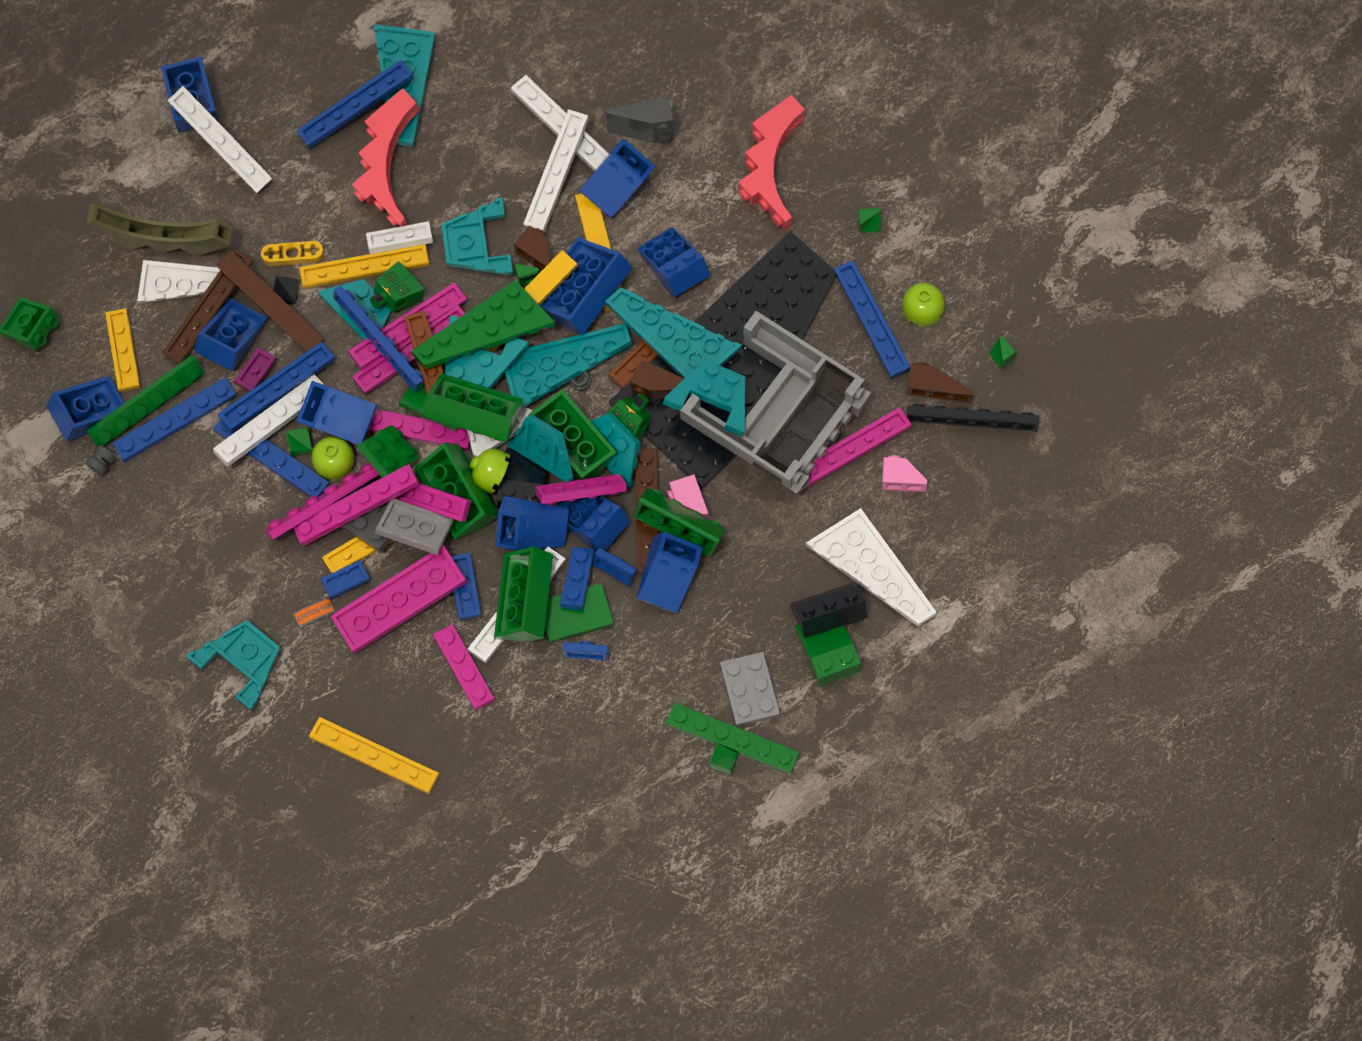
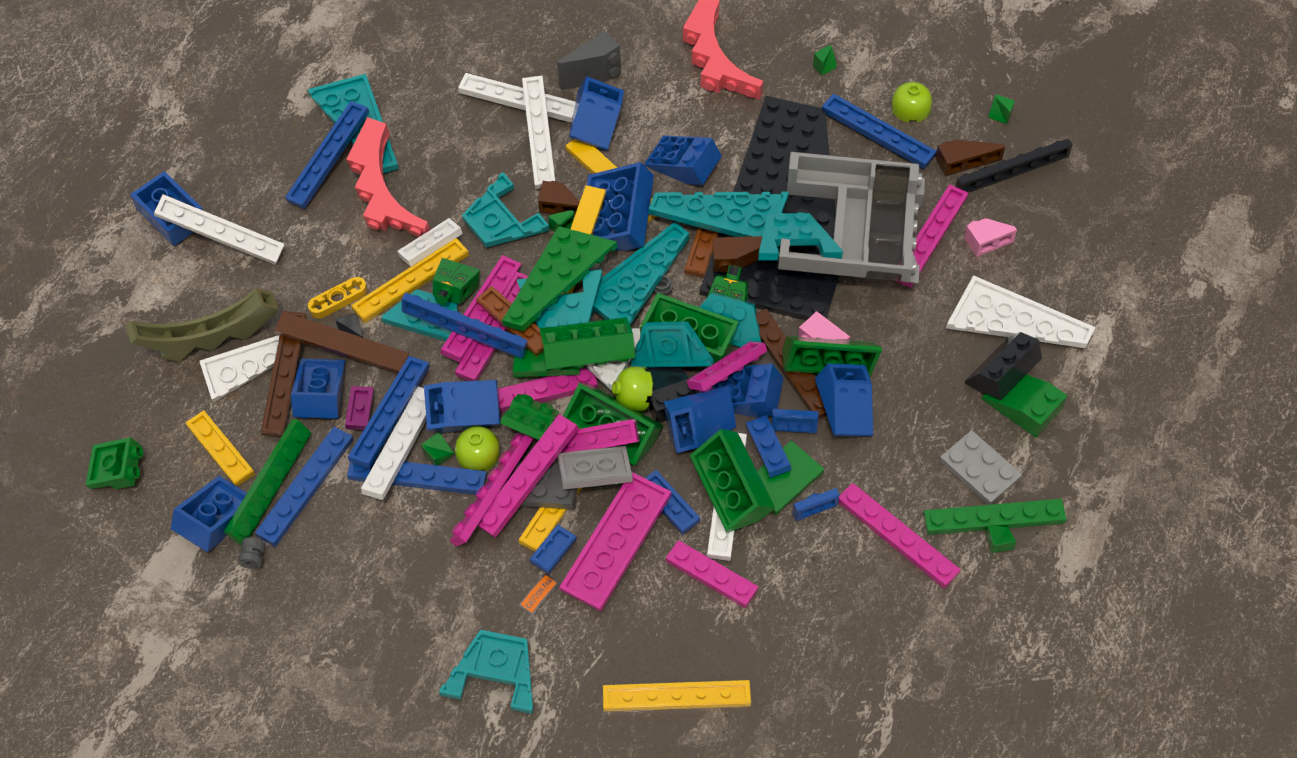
camera: 30 degrees left, 10 degrees down
none -> dark pink plate [838,483,961,589]

